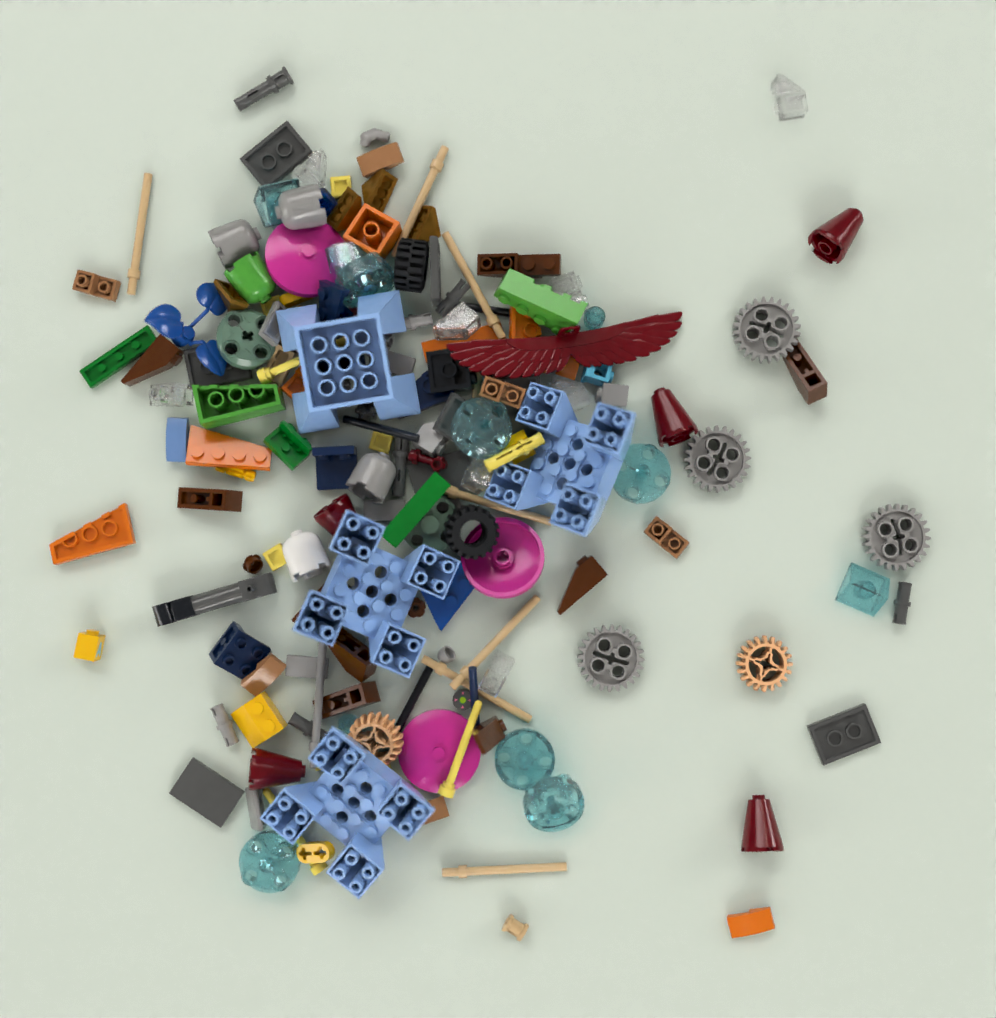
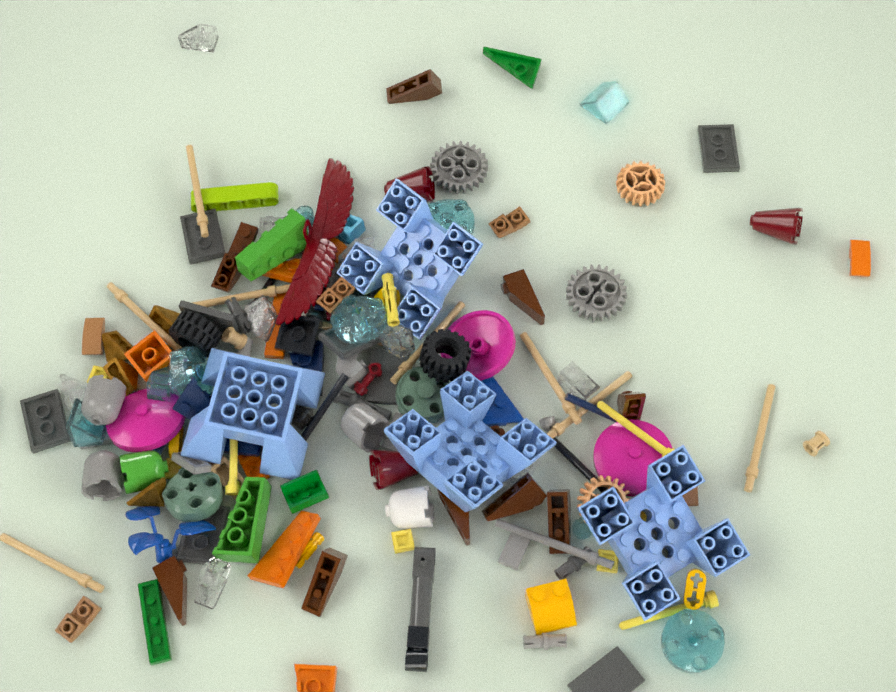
camera: 70 degrees left, 25 degrees down
medium blue slope [166,417,190,462] -> none
dark blue bracket [209,621,271,679] -> none
medium nougat slope [241,653,286,697] -> none
reddish brown plate [243,554,263,574] -> none
light grey slope [245,787,267,831] -> none
dark red cone [248,748,306,790] -> none
dark blue bracket [312,445,357,490] -> none
light grey arm [360,128,390,147] -> none
light yellow tile [369,431,394,454] -> none
green tile [382,471,451,548] -> none
dark grey tile [452,689,471,710] -> none
clear light blue piece [495,728,555,791] -> none
clear light blue piece [523,774,584,832] -> none
light grey brick [595,383,629,410] -> none
light grey gear [732,297,801,364] -> none
dark red cone [808,208,864,264] -> none
light grey gear [861,504,931,571] -> none
dark grey pin [892,582,912,625] -> none
none -> dark grey tile [180,208,225,265]
none -> tan bar [186,145,209,238]
none -> lime beam [190,182,279,213]
none -> tan bush [222,327,248,350]
none -> green wing [483,46,542,89]

